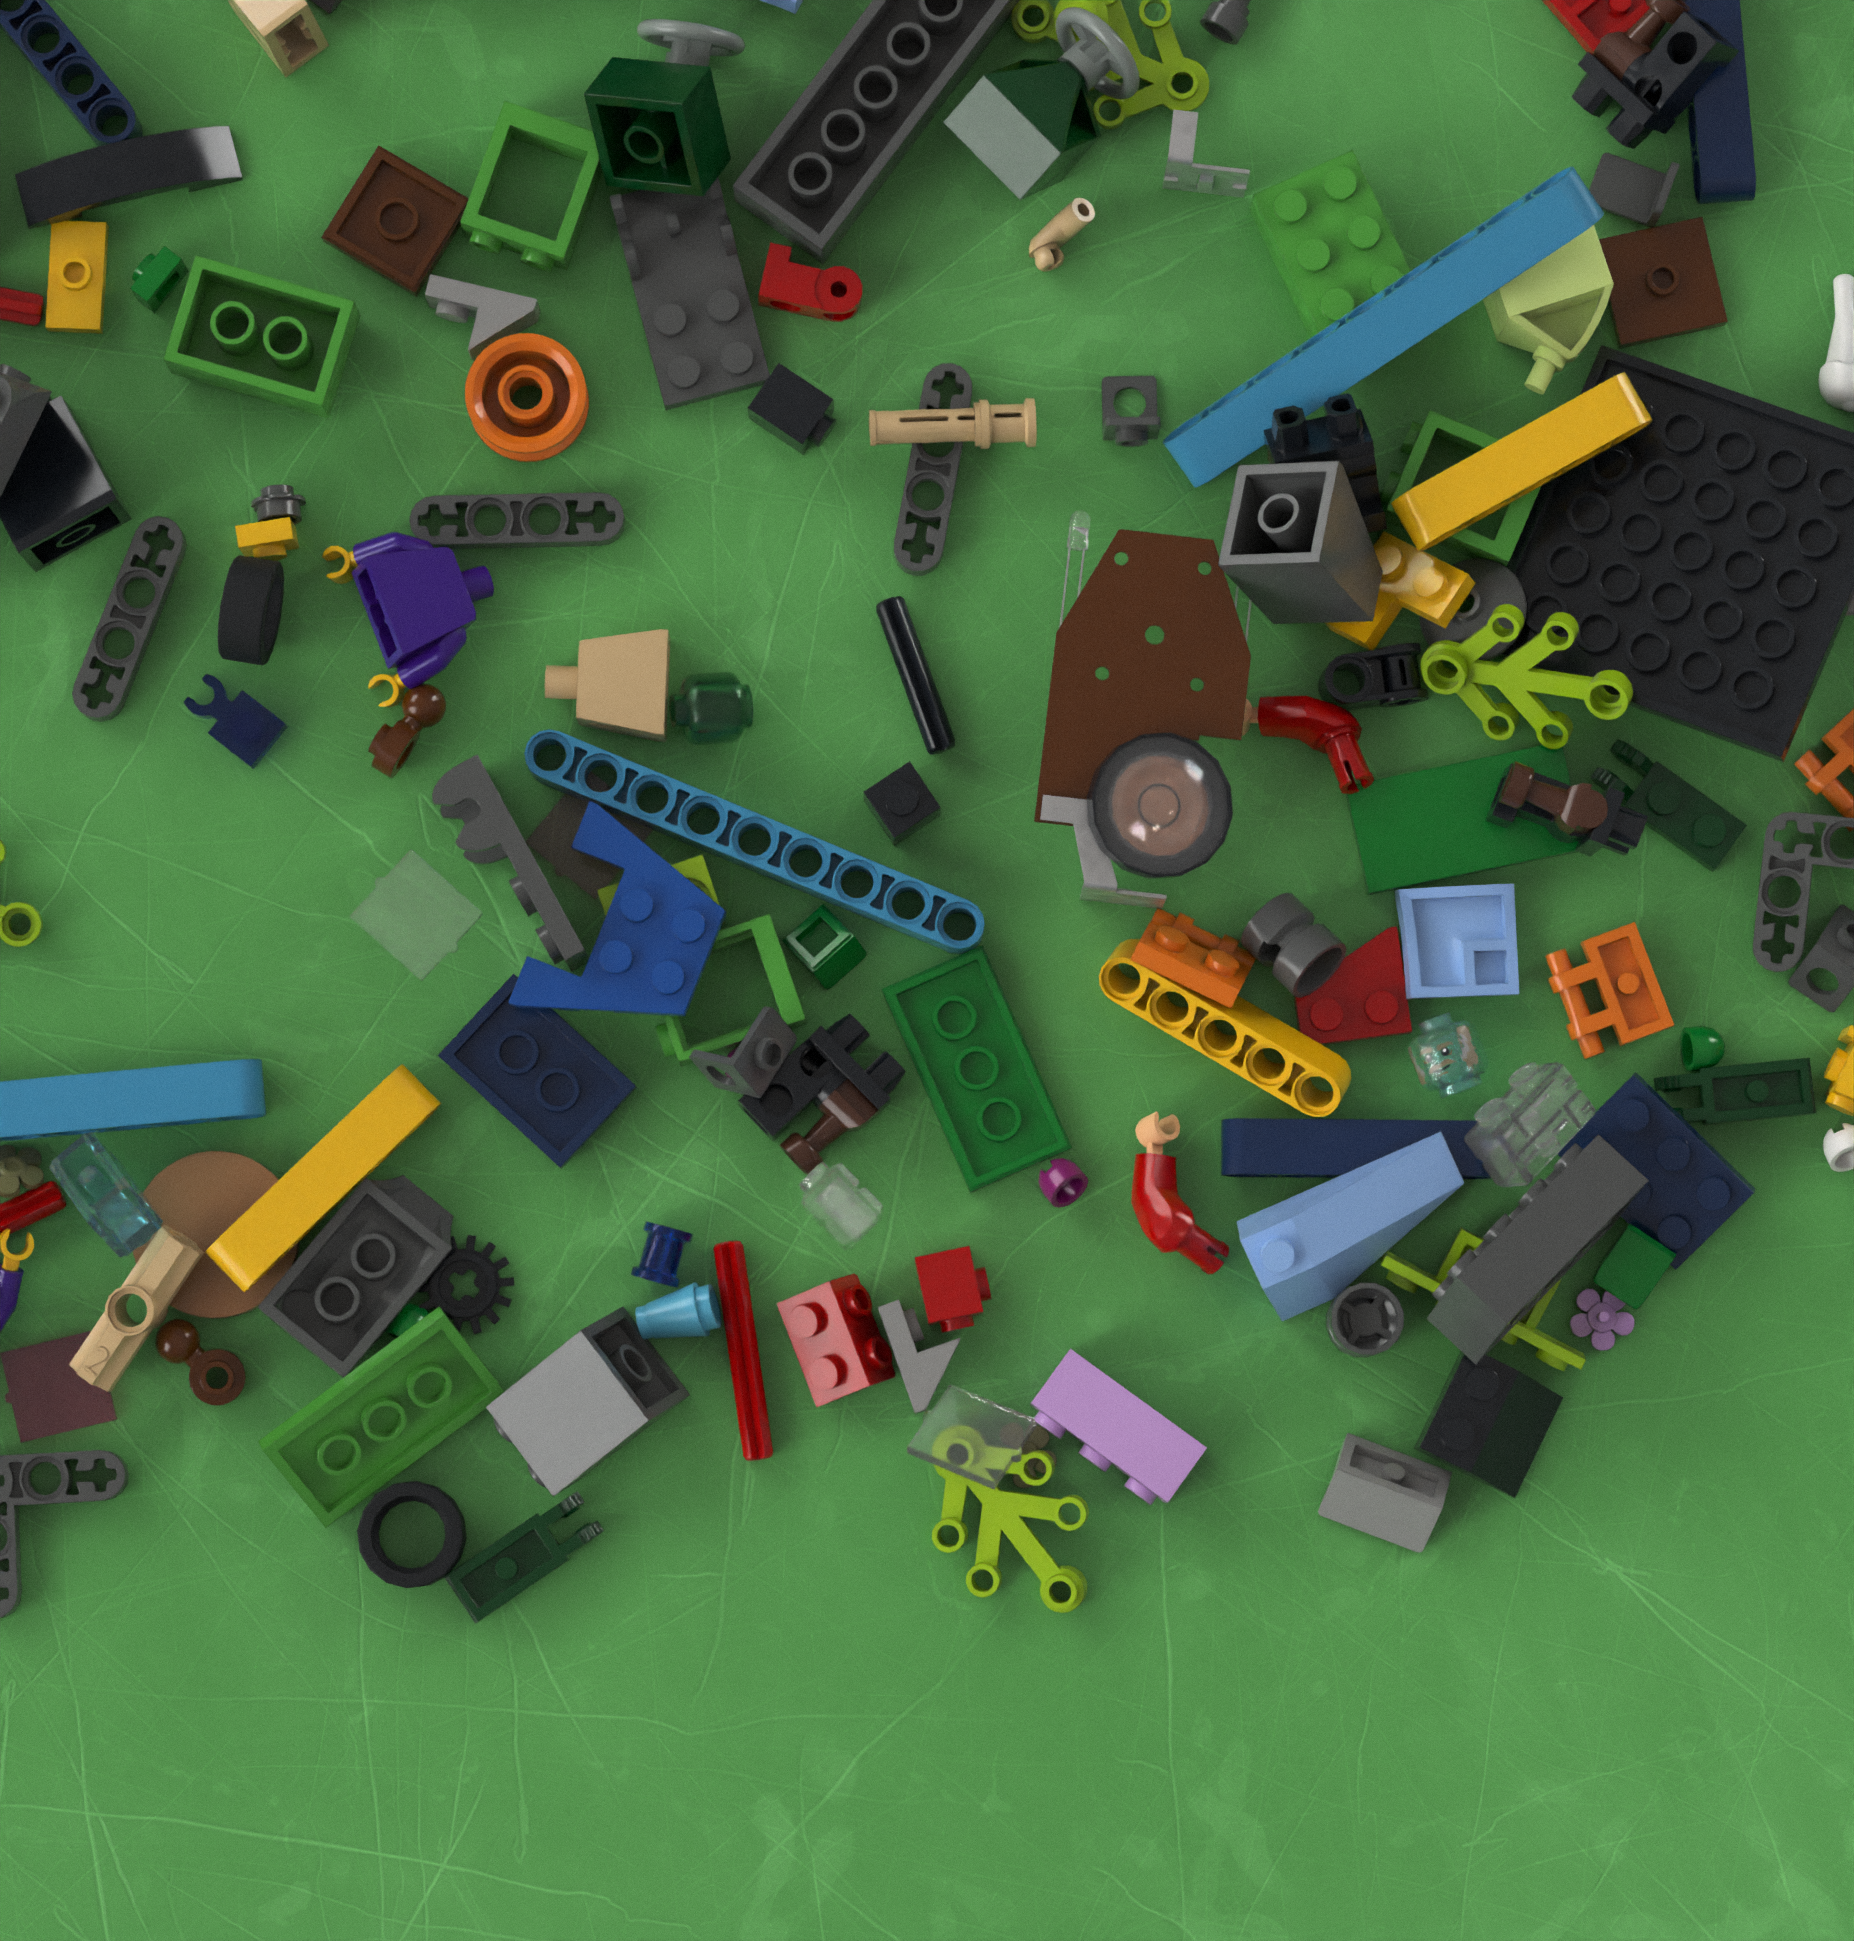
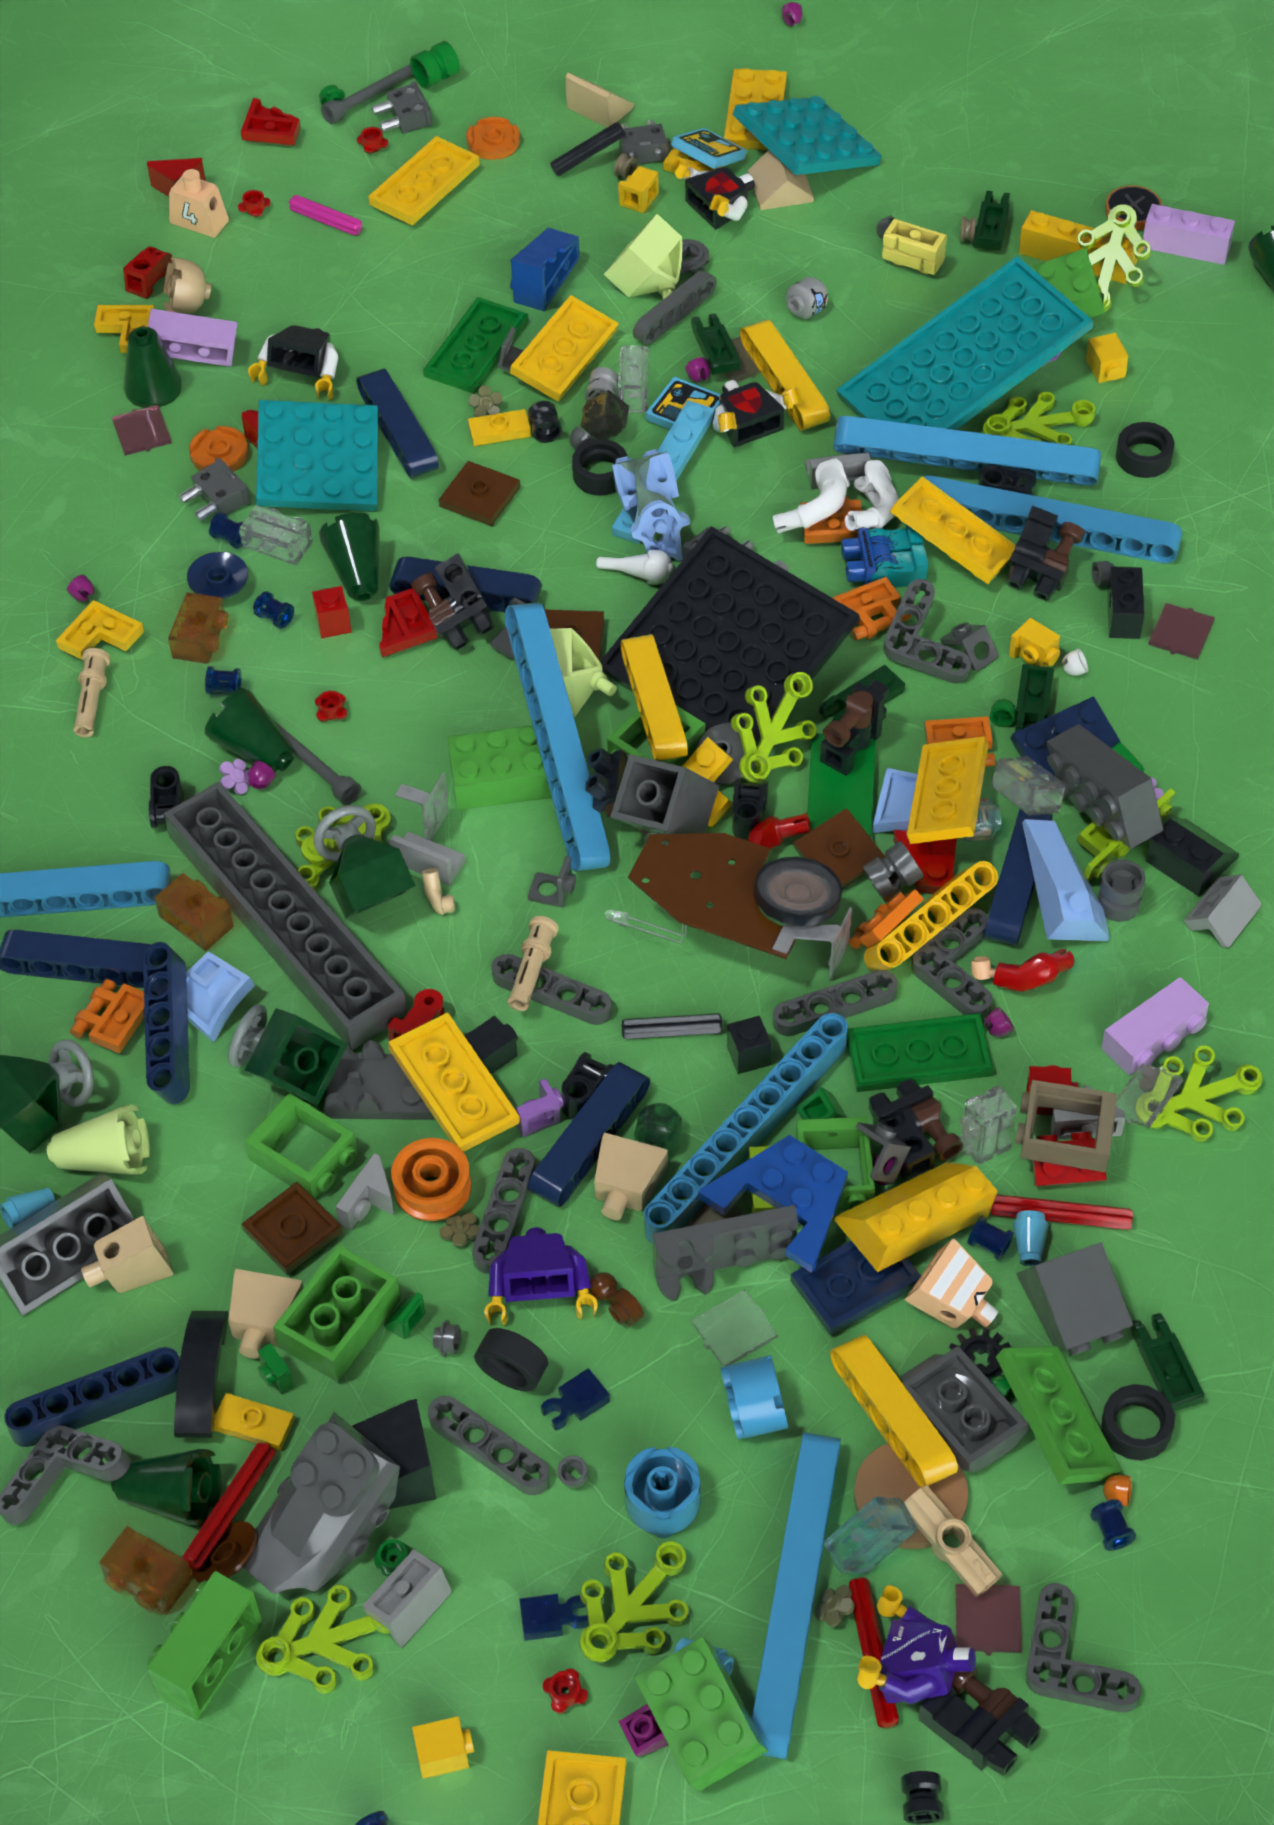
camera: 70 degrees left, 30 degrees down
reddish brown plate [155,1319,245,1405] -> none
yellow plate [235,517,299,561] -> none
none -> tan torso [229,1269,304,1359]
none -> green slope [384,1292,425,1339]
none -> yellow plate [388,1012,520,1152]
none -> light grey panel [390,832,466,886]
none -> olive plant [440,1213,480,1246]
none -> medium lavender bracket [516,1078,564,1137]
none -> dark blue beam [528,1062,651,1207]
none -> dark grey hinge [557,1455,589,1488]
none -> black piece [561,1052,614,1120]
none -> dark azure brick [624,1447,701,1538]
none -> dark azure brick [720,1355,789,1439]
none -> dark grey beam [773,970,898,1036]
none -> reddish brown plate [793,808,885,888]
none -> yellow slope [834,1162,998,1272]
none -> light nougat torso [905,1239,998,1328]
none -> yellow plate [907,736,988,844]
none -> dark grey beam [911,908,993,1019]
none -> dark tan window [1015,1080,1117,1172]
none -> clear blue bush [1090,1499,1136,1551]
none -> orange hinge [1103,1475,1132,1507]

